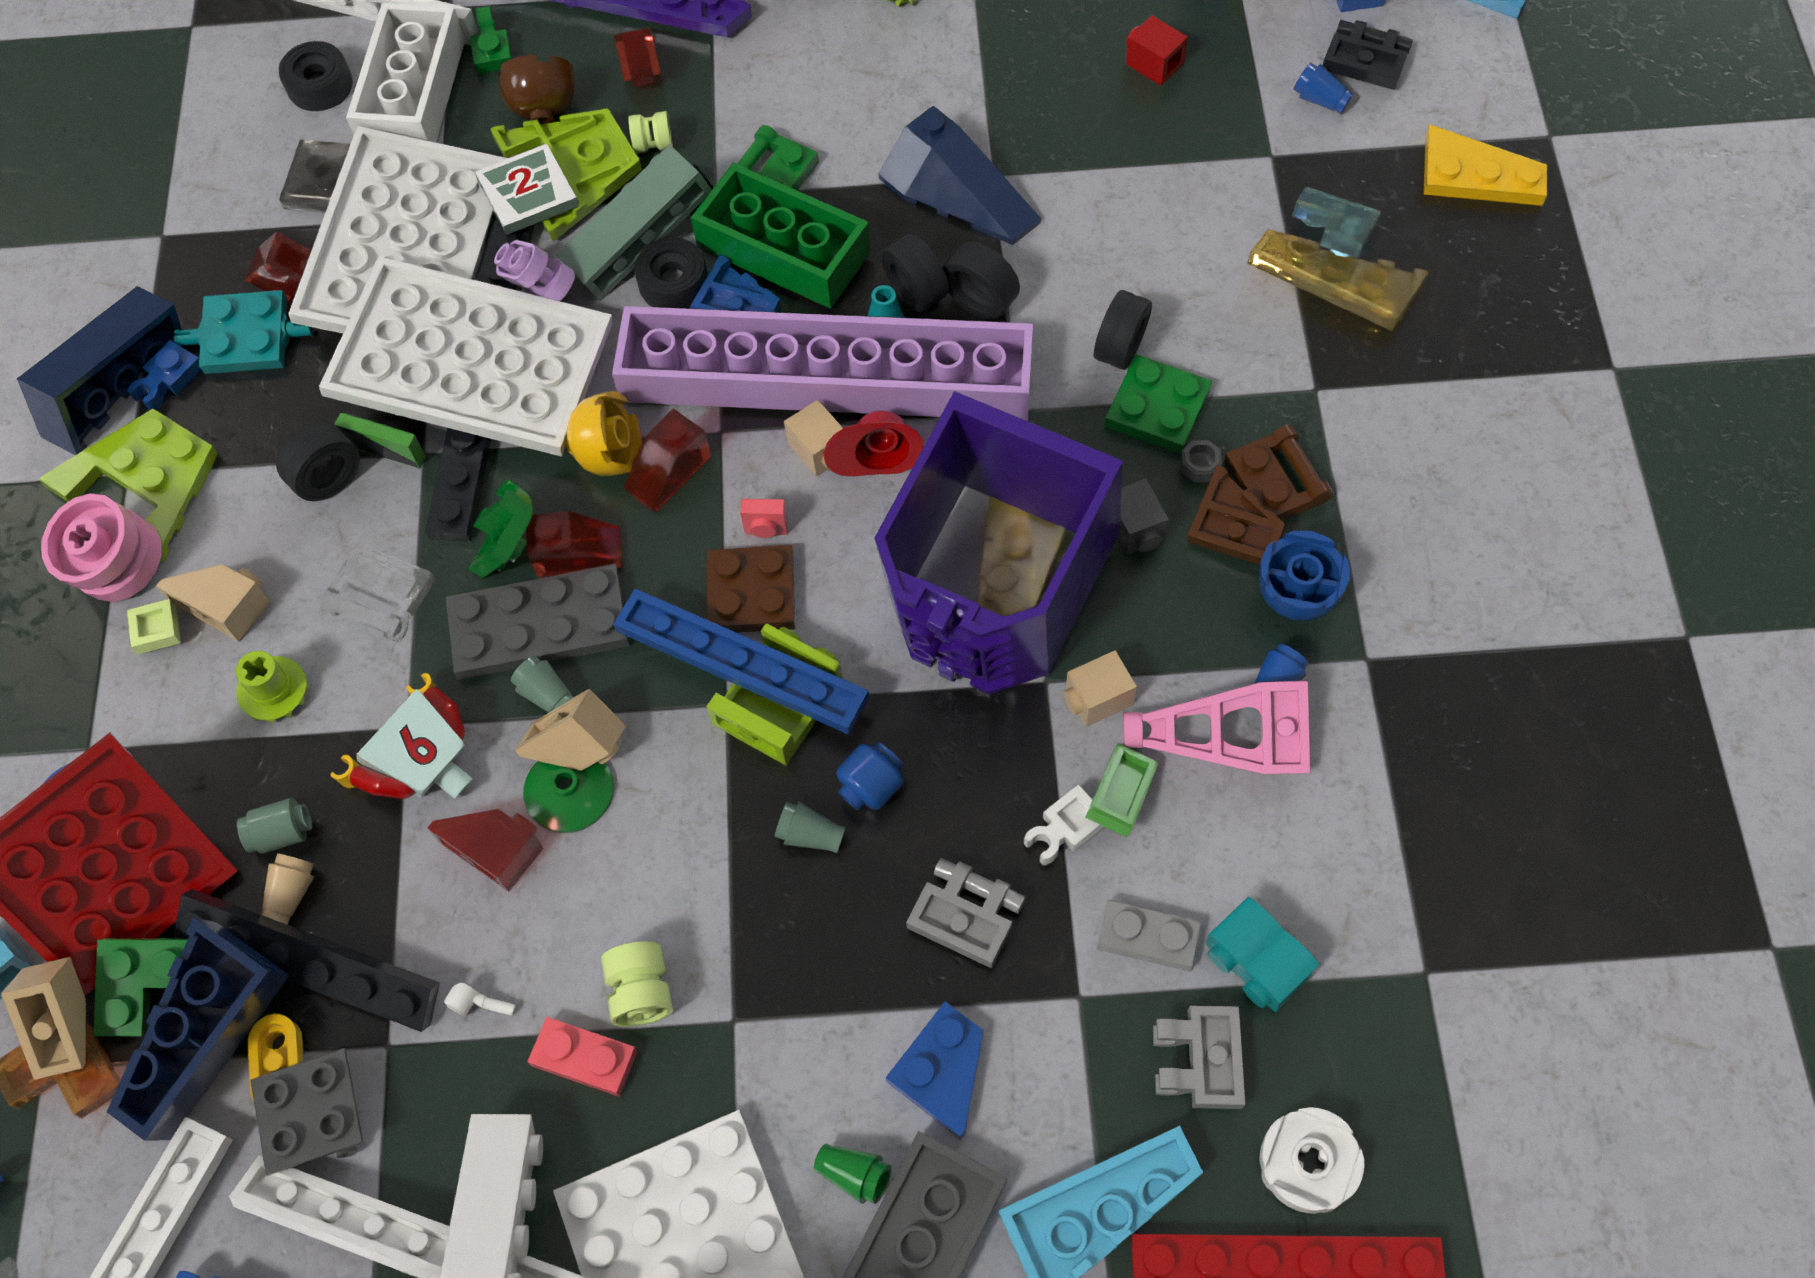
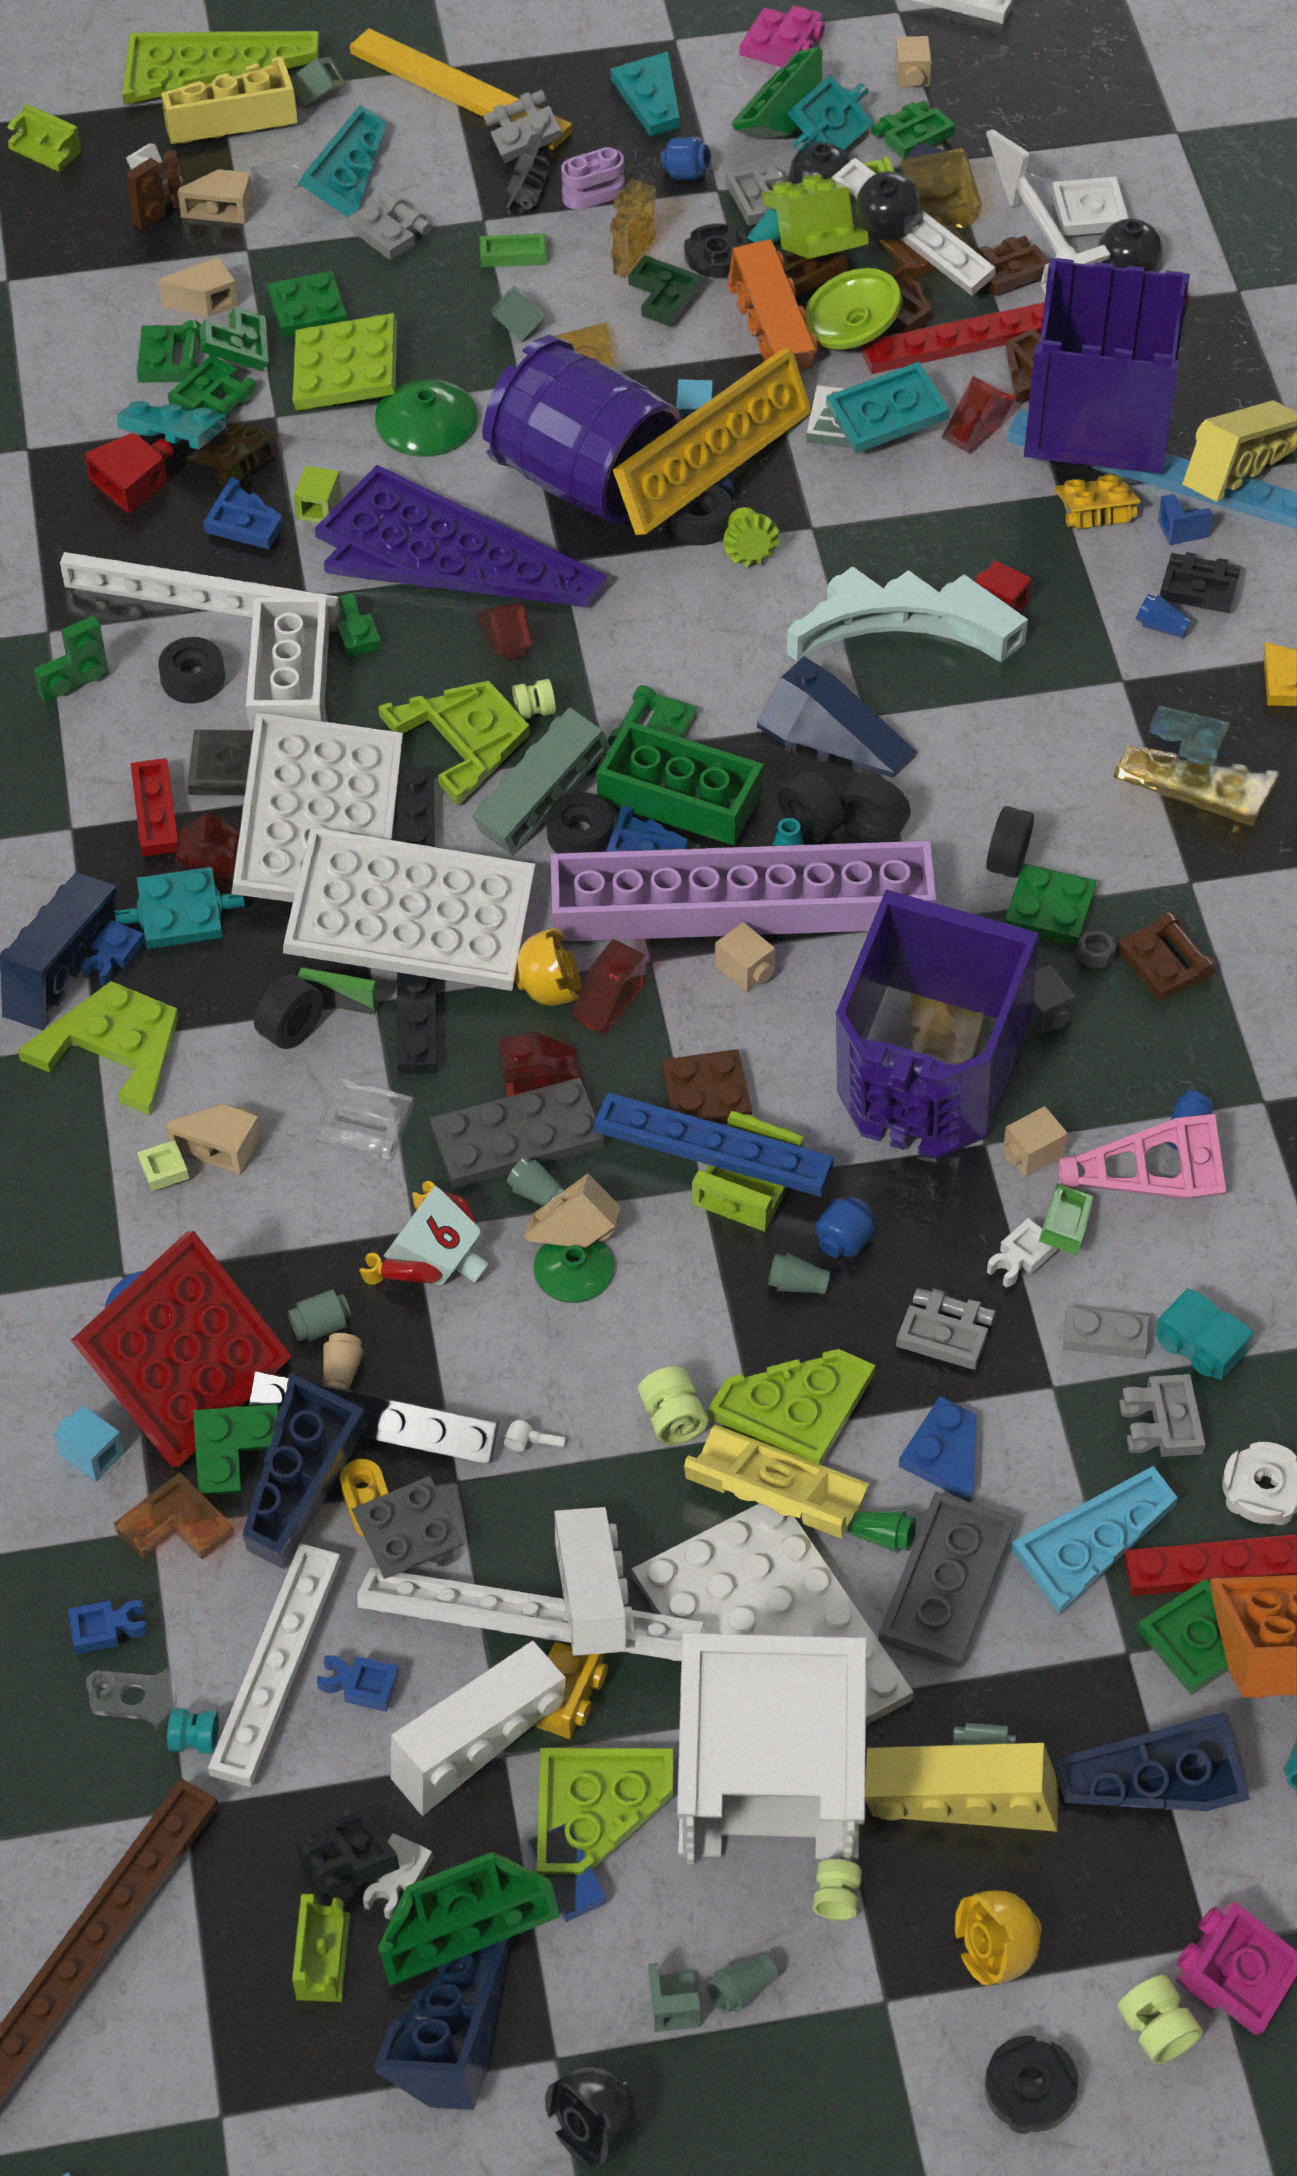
camera: 10 degrees left, 10 degrees down
tan slope [1,957,86,1080] -> none
bright pink wheel [41,493,162,602] -> none
lime gear [235,650,310,724] -> none
clear red slope [427,809,544,892] -> none
green slope [468,479,533,578] -> none
tile [475,144,578,235] -> none
lavender brick [494,240,575,301] -> none
reddish brown cylinder [498,54,575,125] -> none
coral plate [527,1017,638,1097] -> none
coral plate [740,499,788,538] -> none
red piece [823,410,924,477] -> none
reddish brown wing [1187,465,1285,565] -> none
blue cylinder [1258,531,1350,621] -> none
none -> green plate [33,615,109,702]
none -> red plate [130,758,180,857]
none -> light yellow piece [684,1424,869,1539]
none -> lime plate [707,1349,875,1465]
none -> light aqua arch [787,566,1028,662]

